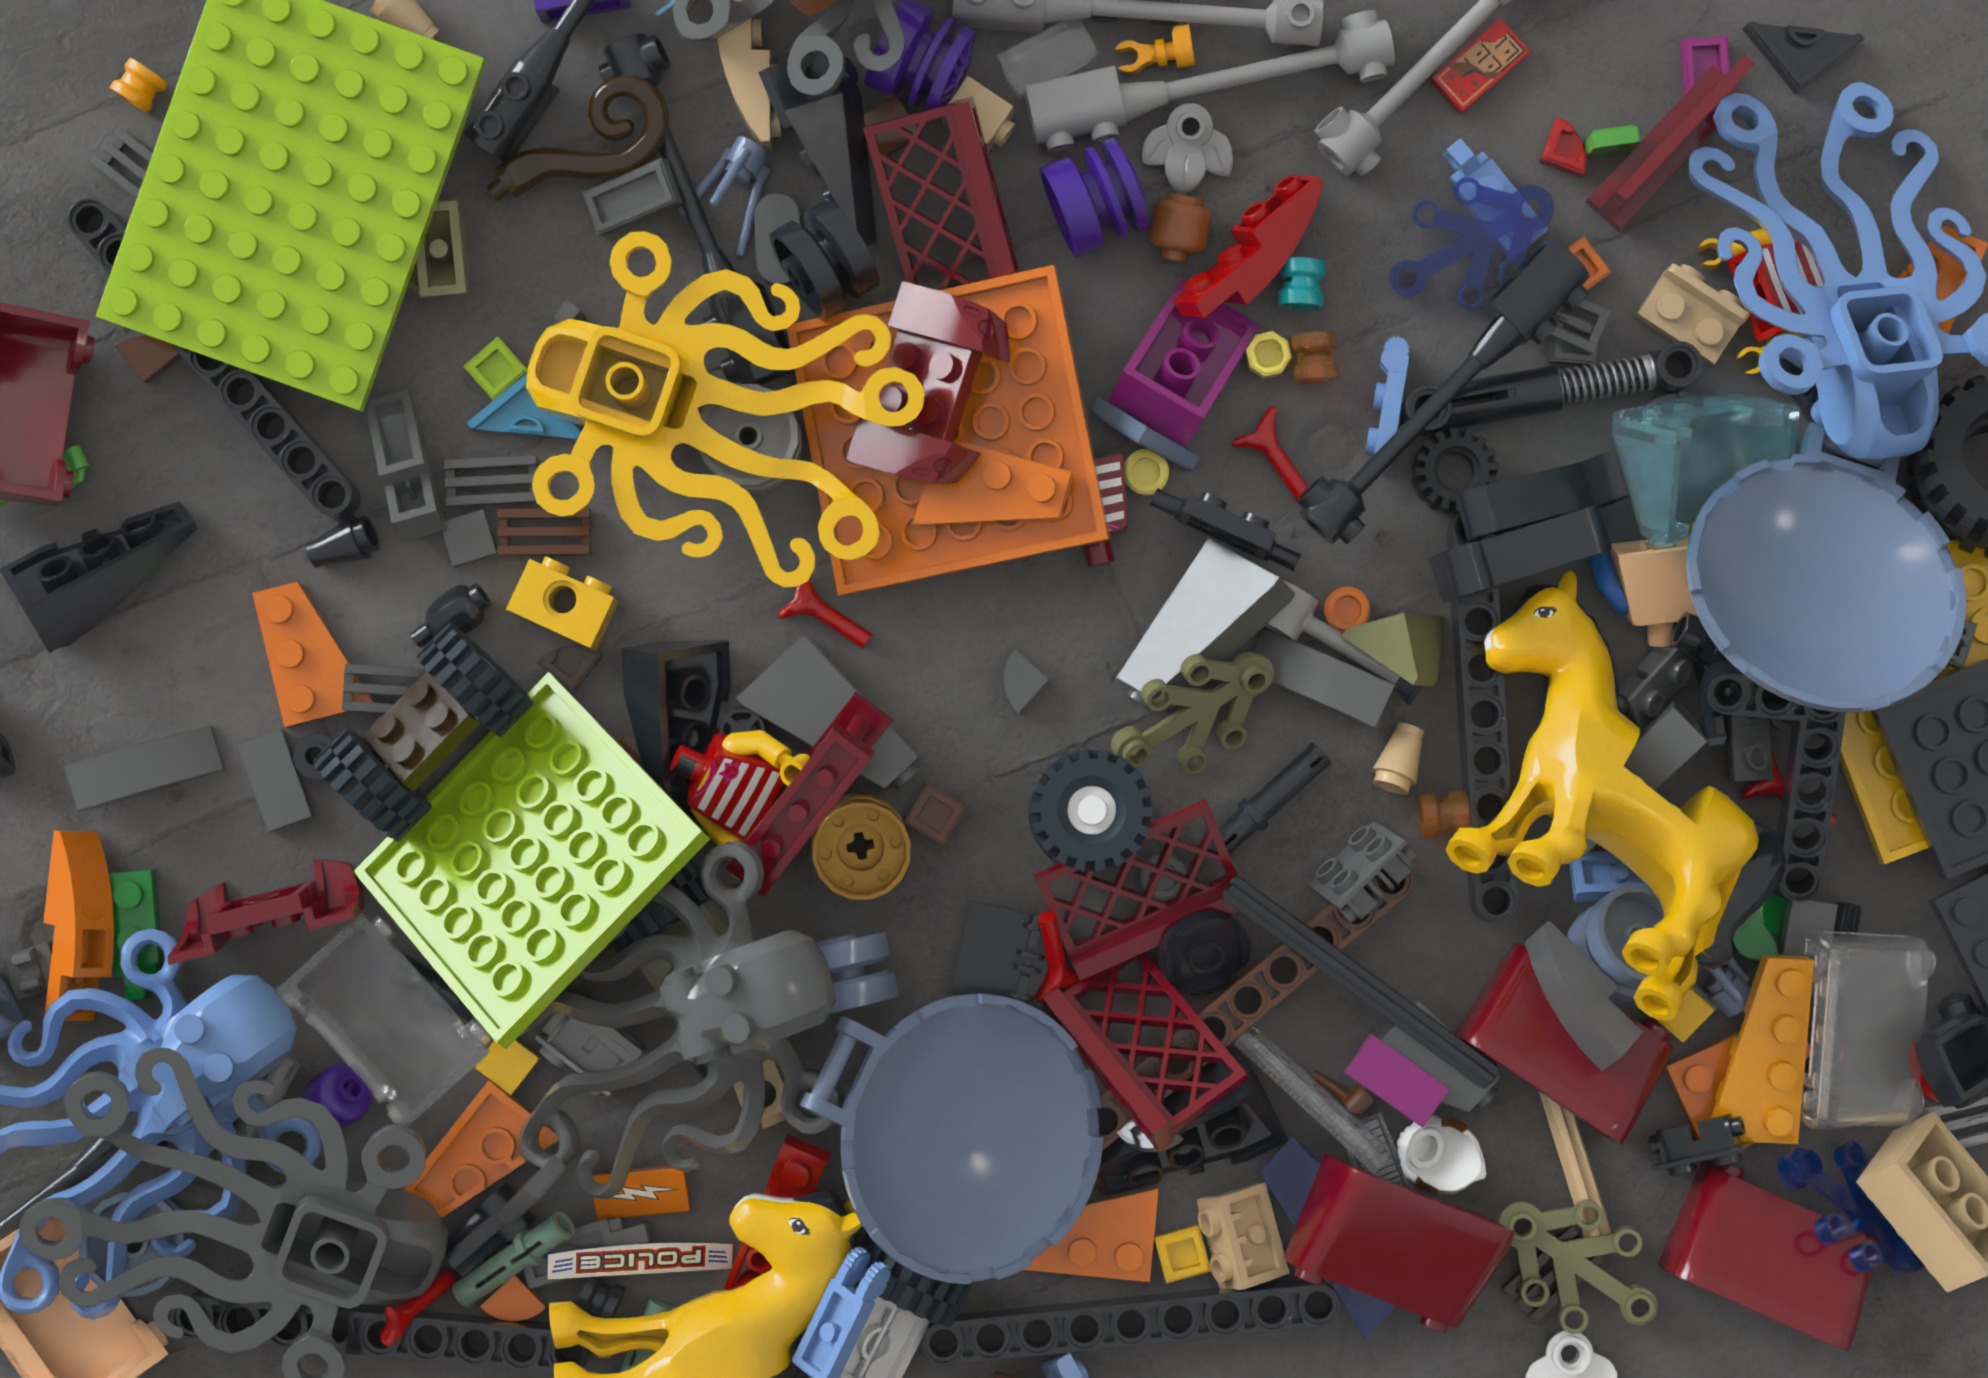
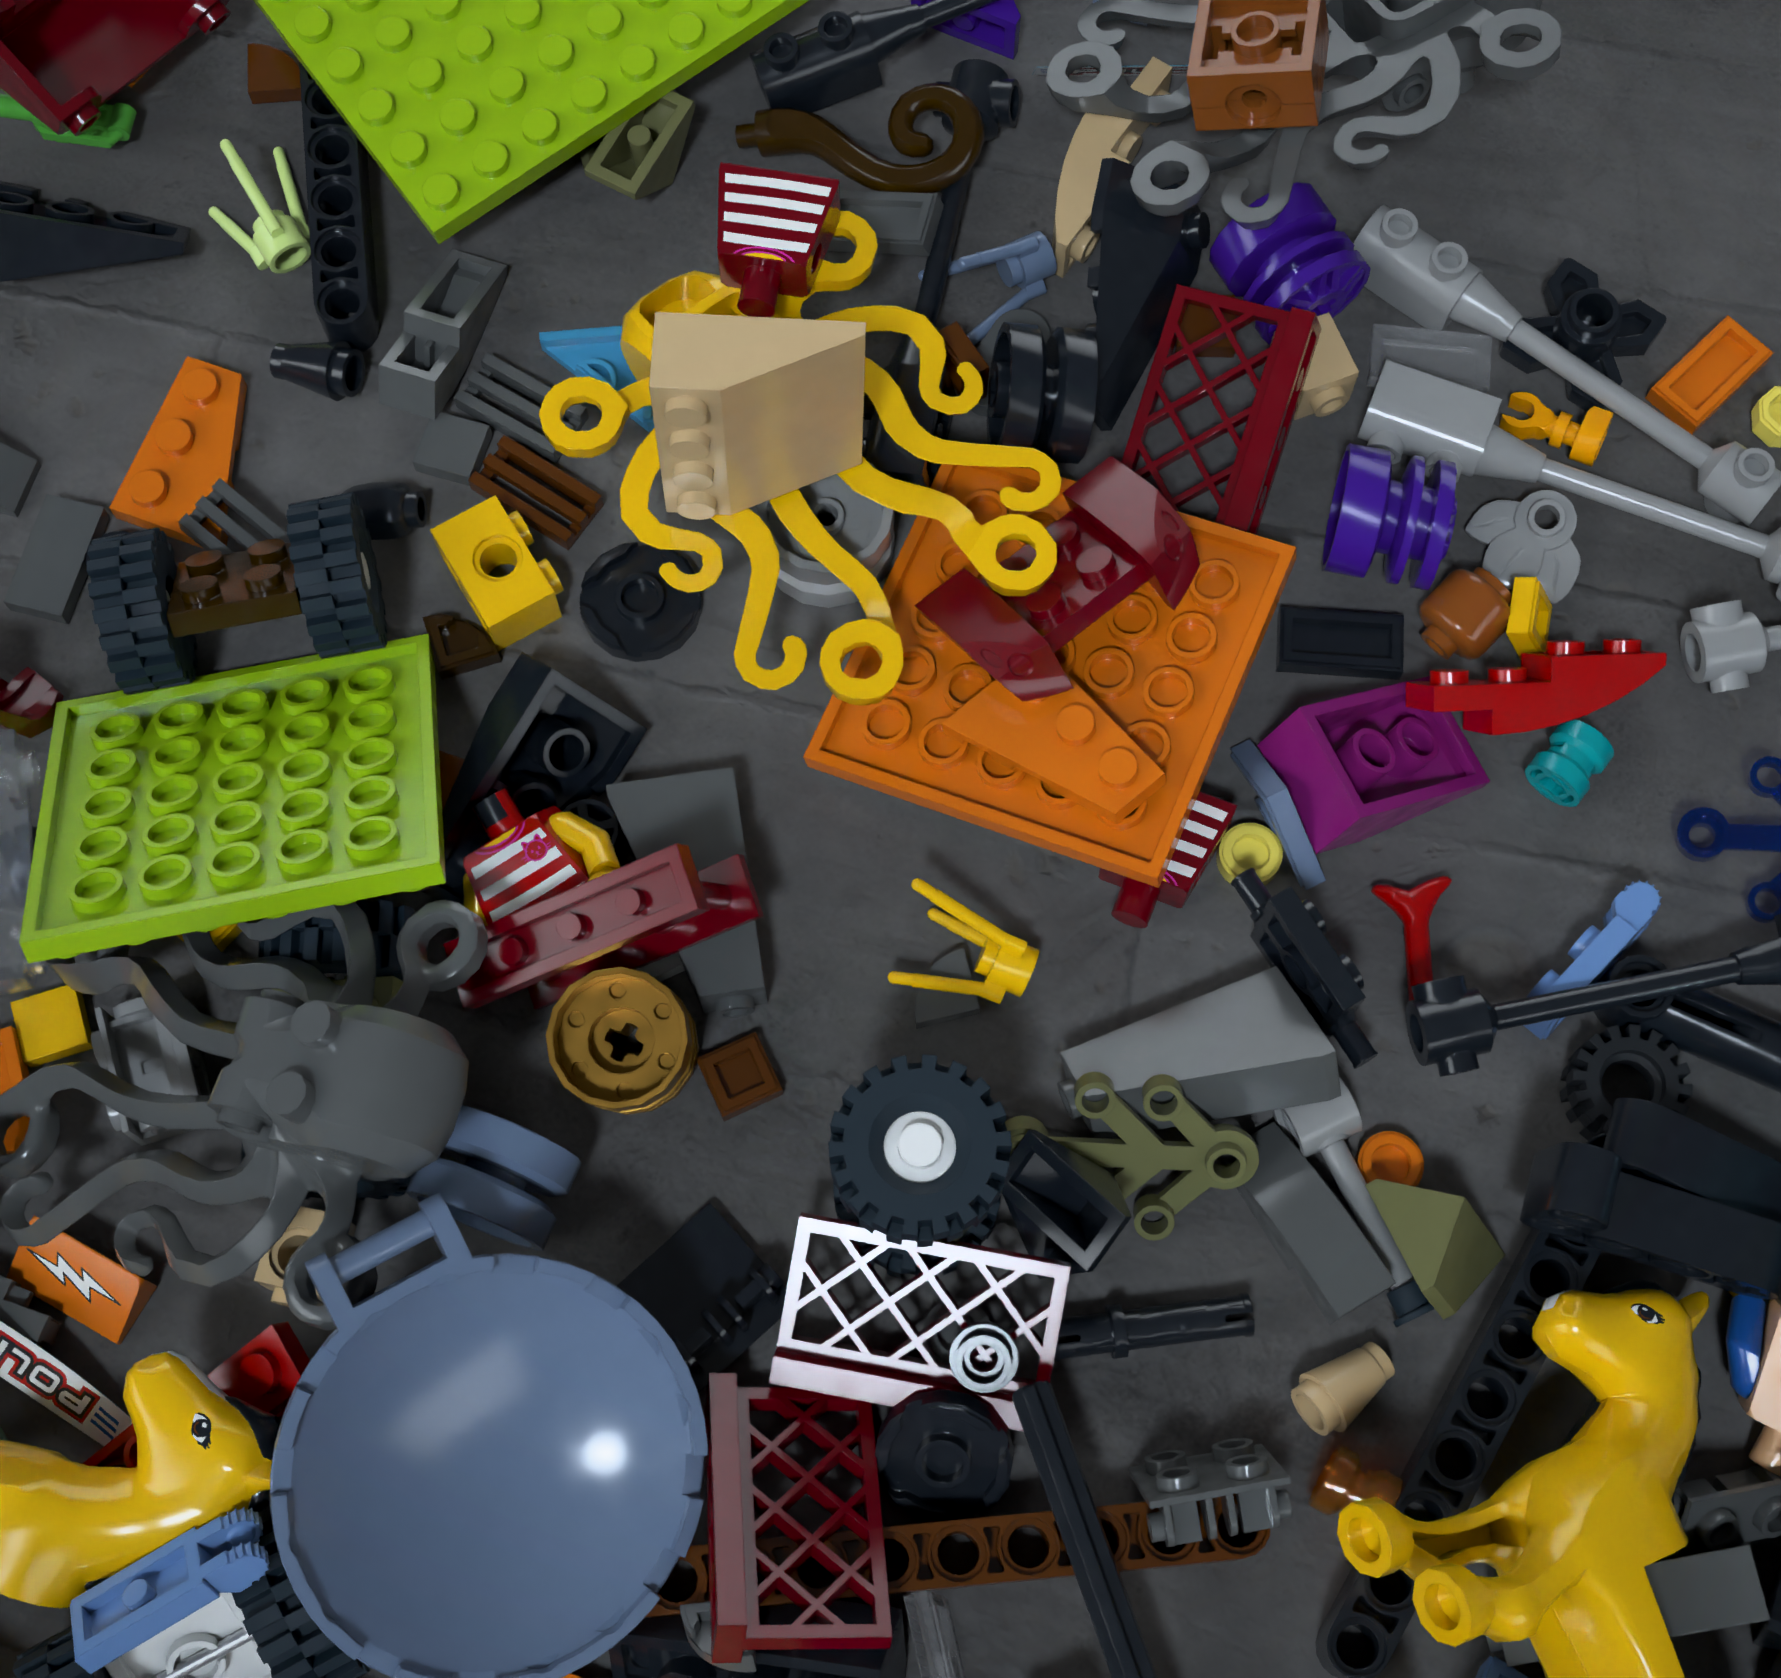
camera: 35 degrees right, 15 degrees down
lime tile [463,336,527,400] -> none
red piece [778,578,873,650] -> none
red piece [1035,911,1080,1003] -> none
light yellow tile [1245,331,1292,379] -> none
clear orange wheel [1290,331,1340,385] -> none
none -> yellowish green plant [208,139,311,274]
none -> black tile [579,542,702,662]
none -> tan slope [649,312,866,520]
none -> dark red torso [717,162,840,317]
none -> yellow plant [887,878,1039,1005]
none -> reddish brown tile [938,321,989,401]
none -> plate [949,1322,1019,1393]
none -> black slope [1002,1130,1132,1279]
none -> black tile [1276,606,1404,680]
none -> yellow tile [1506,577,1552,660]

